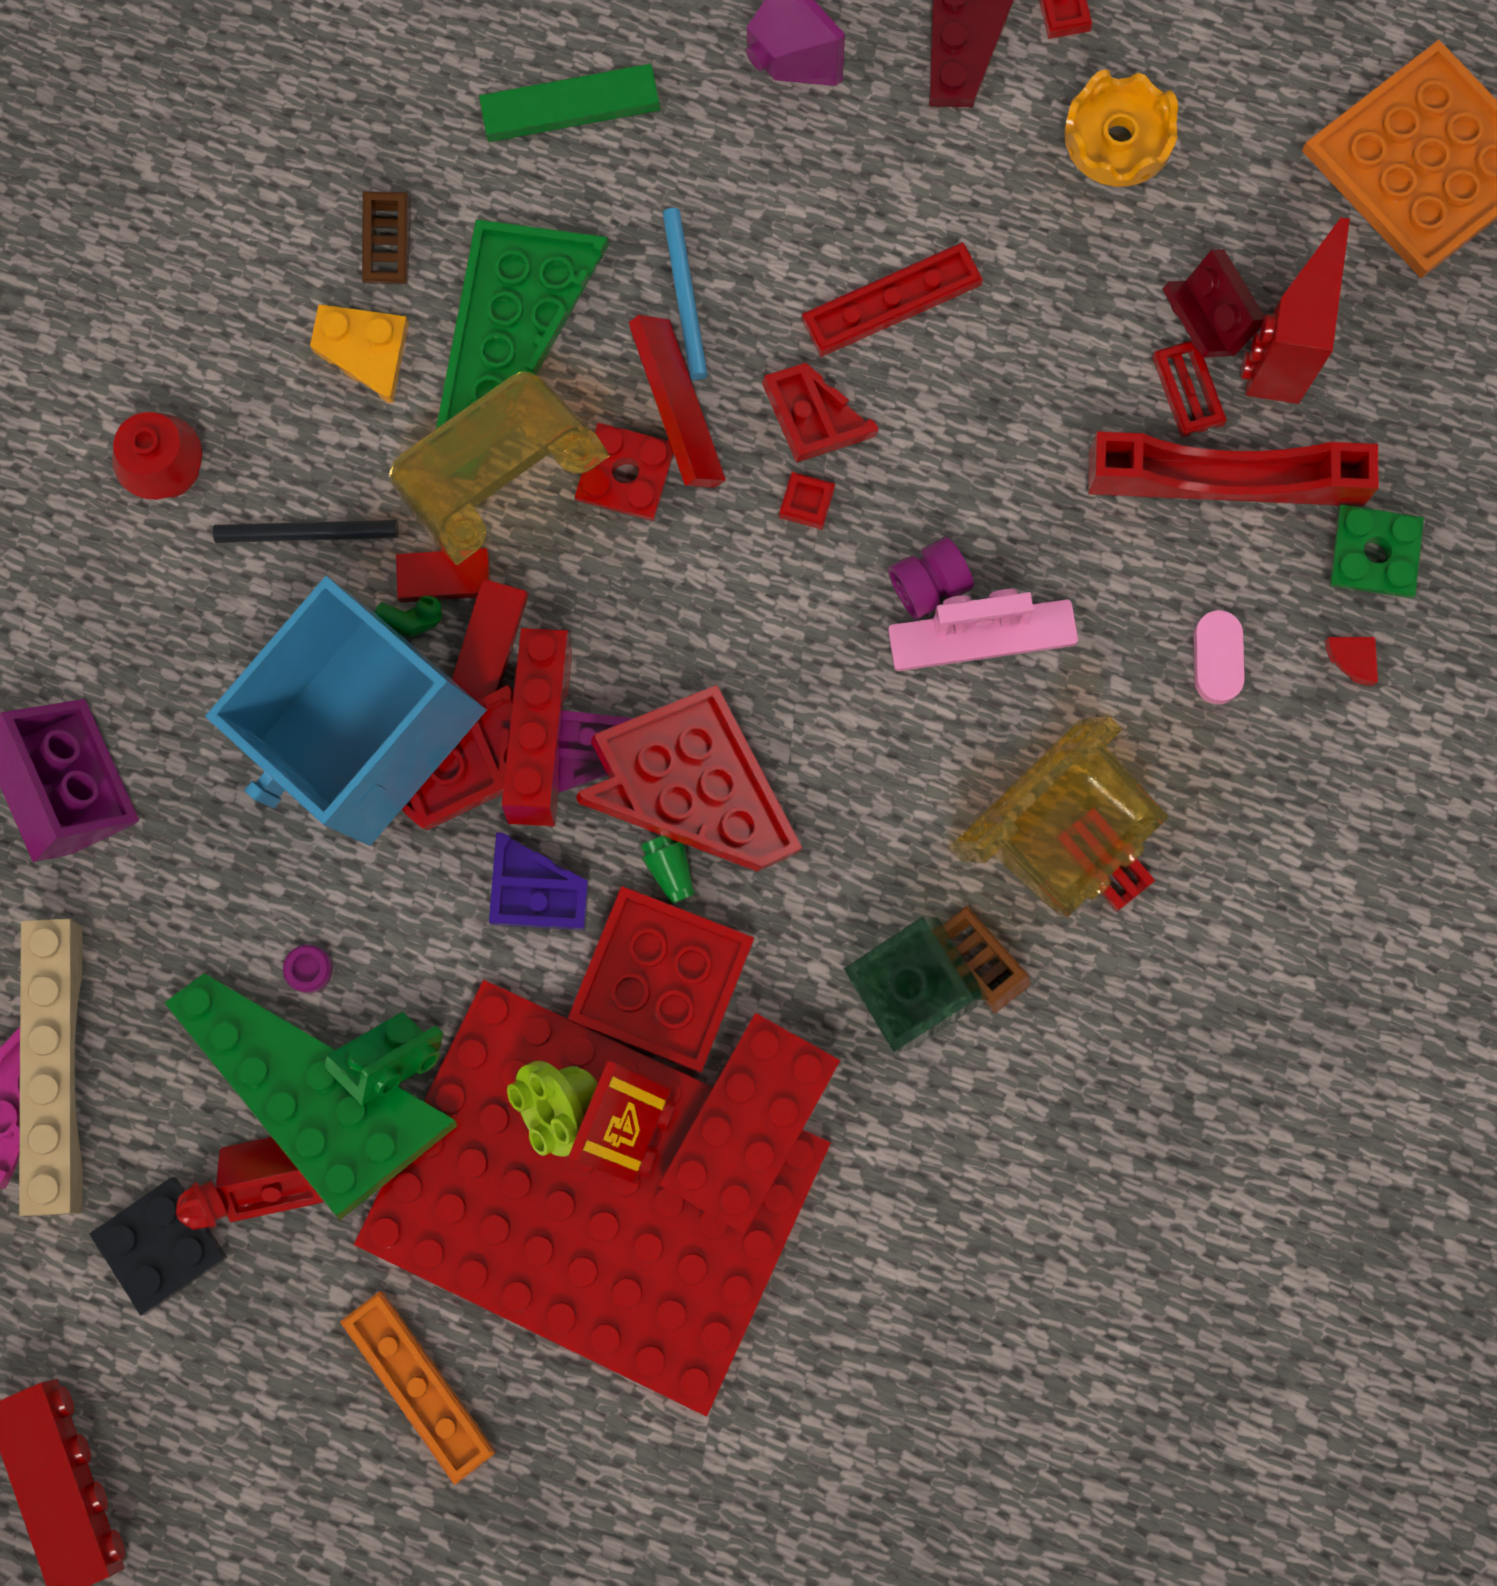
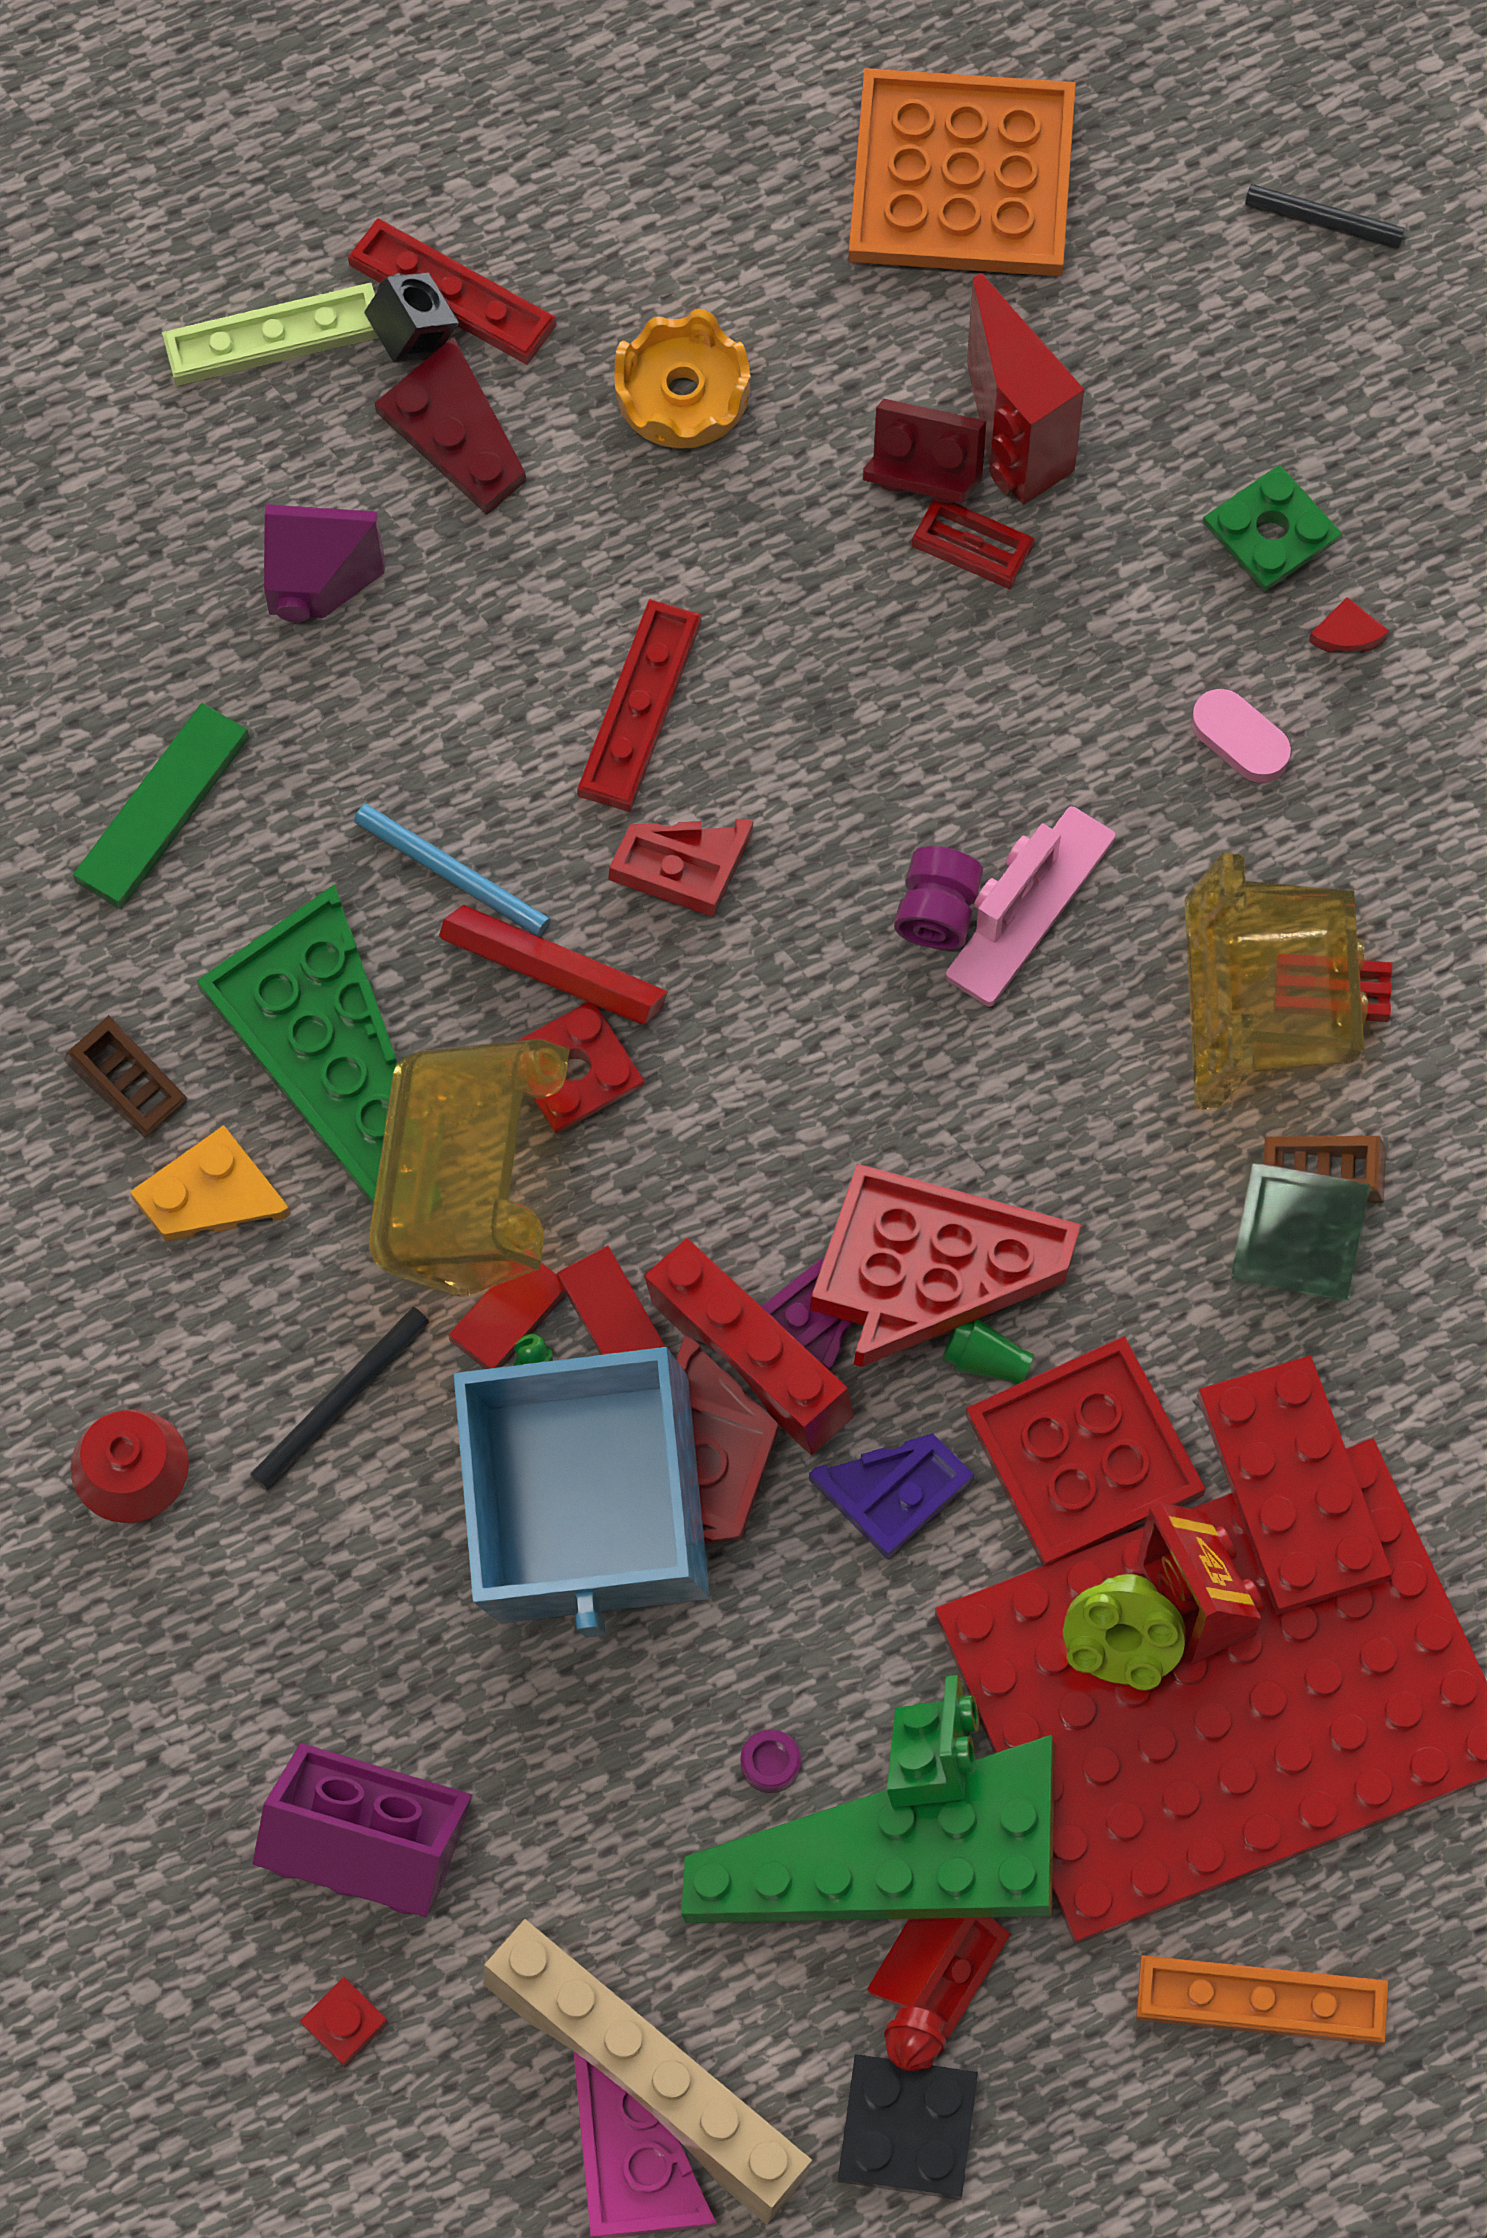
camera: 50 degrees left, 10 degrees down
red tile [779,472,836,530] -> none
red arch [1088,431,1379,507] -> none

